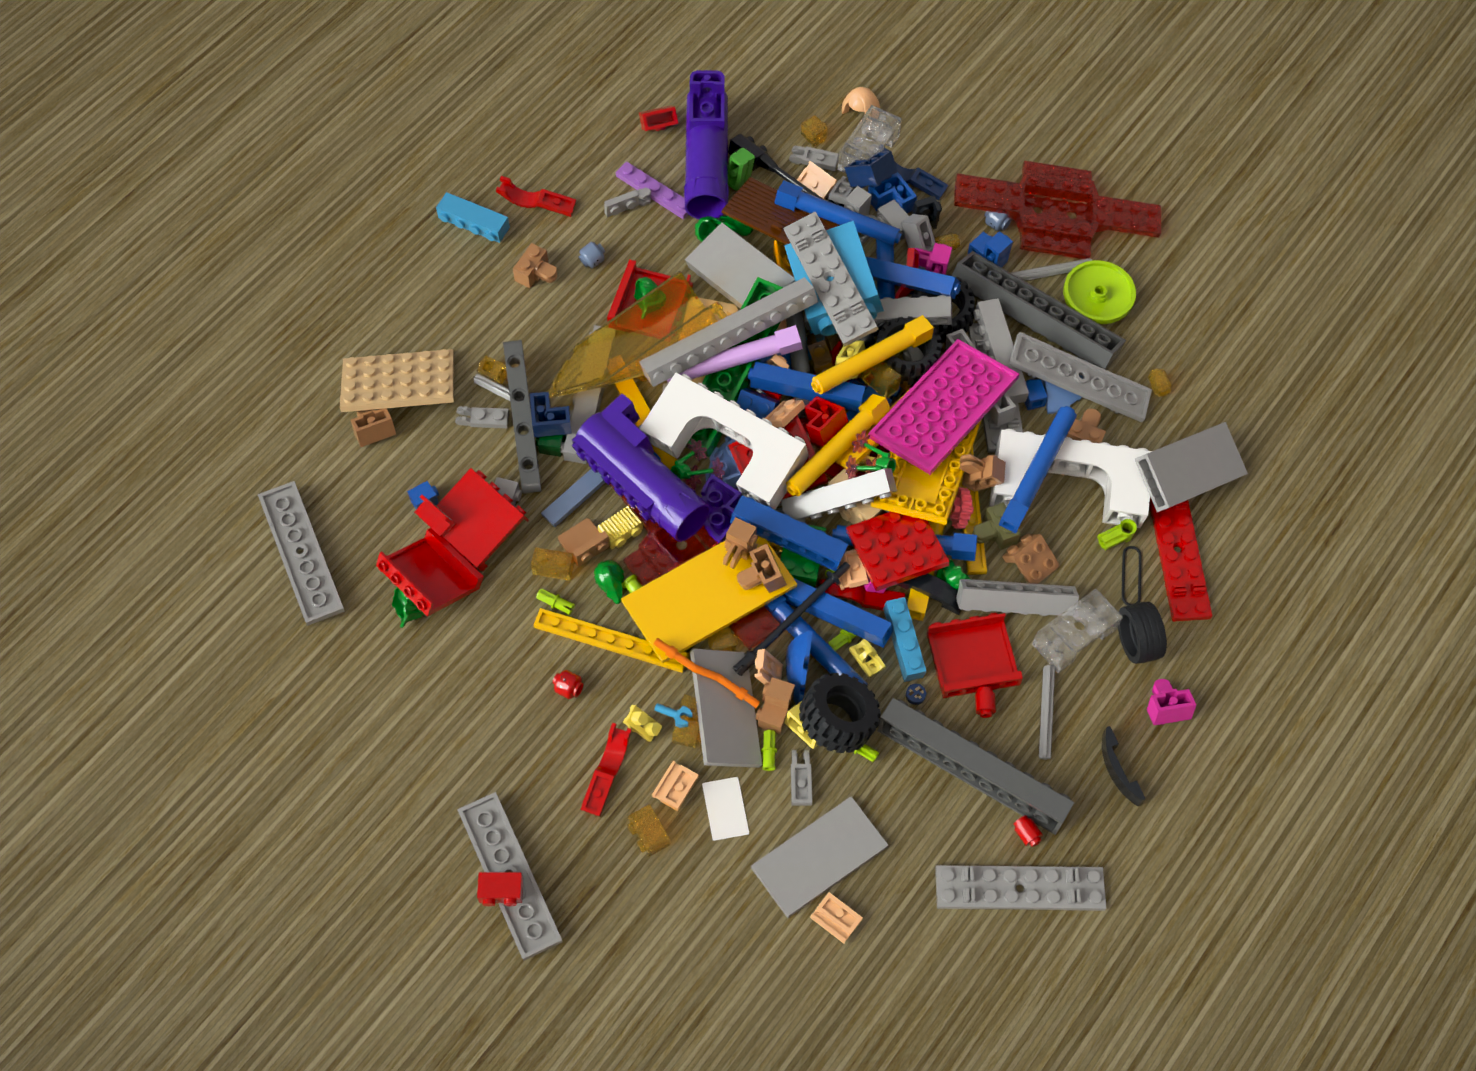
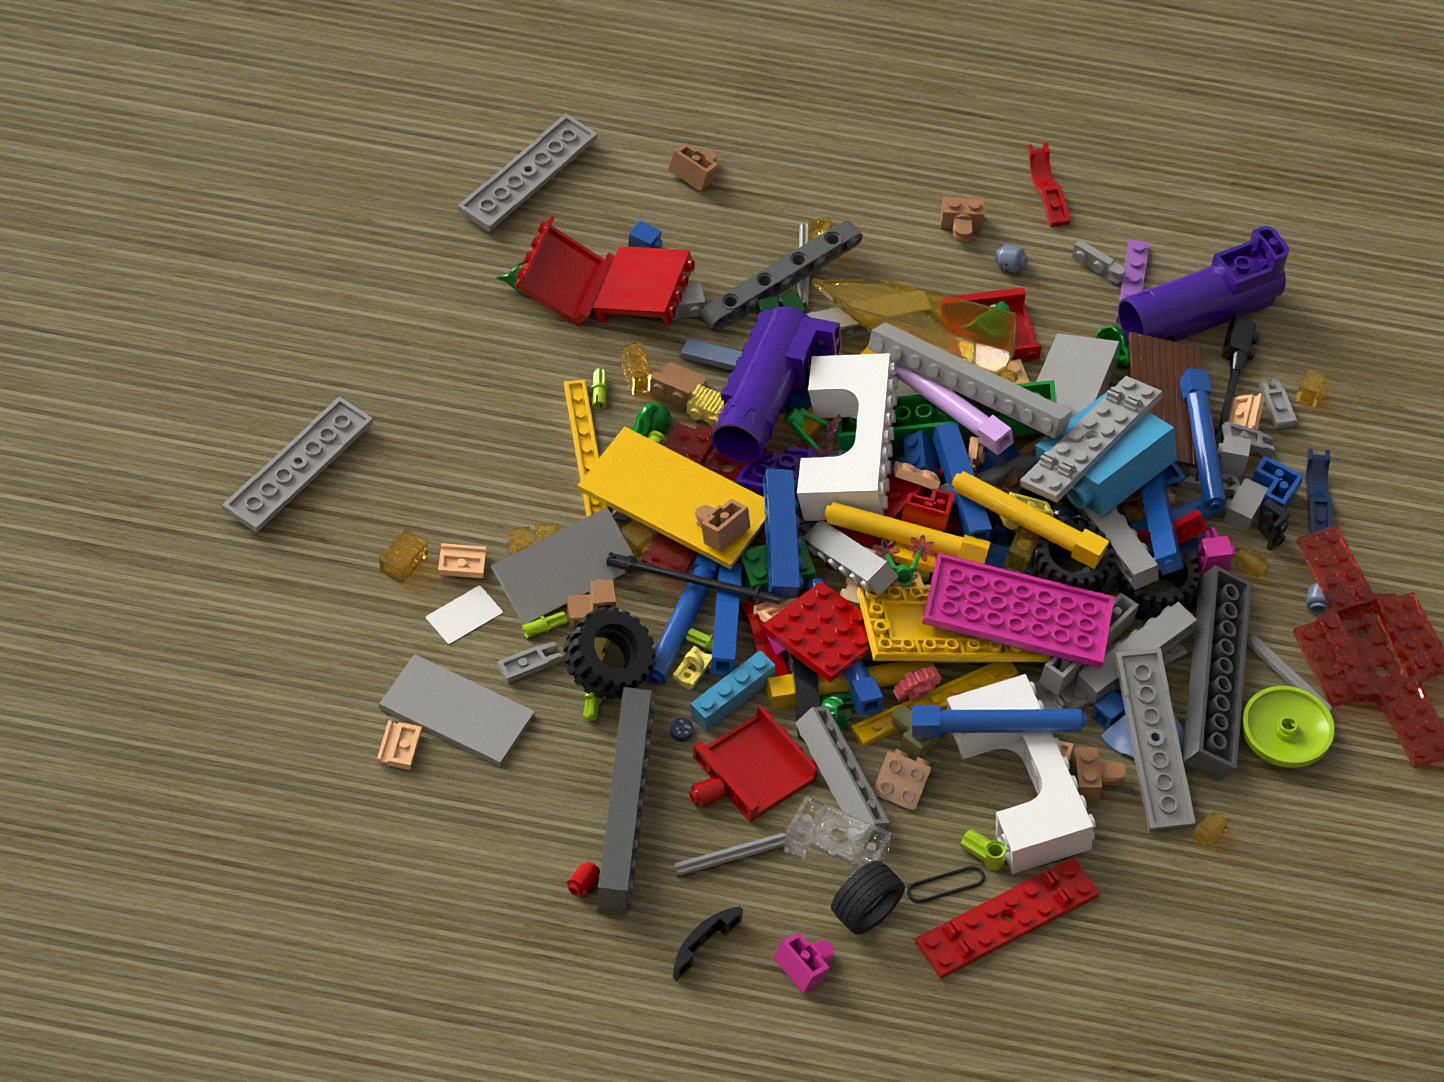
camera: 60 degrees right, 10 degrees down
tan plate [340,349,454,412] -> none
red panel [414,495,456,538] -> none
dark azure brick [436,192,510,243] -> none
light grey hinge [455,406,509,429] -> none
red brick [477,872,523,906] -> none
dark blue brick [530,392,572,437] -> none
red head [552,670,584,699] -> none
red piece [580,722,632,817] -> none
light yellow hips [623,705,662,742] -> none
red brick [639,105,678,131] -> none
orange bar [653,638,760,708] -> none
dark azure bar [654,703,693,728] -> none
medium nougat brick [723,517,758,569] -> none
bright green brick [728,148,755,191] -> none
light nougat plate [755,649,783,685] -> none
blue brick [786,631,813,705] -> none
clear plate [837,105,902,173] -> none
light nougat hair [842,87,881,126] -> none
dark blue brick [844,151,897,188] -> none
light grey brick [901,214,935,251] -> none
light grey piece [935,865,1106,911] -> none
medium nougat brick [959,454,1006,492] -> none
blue brick [967,231,1013,268] -> none
light grey brick [1135,422,1248,512] -> none

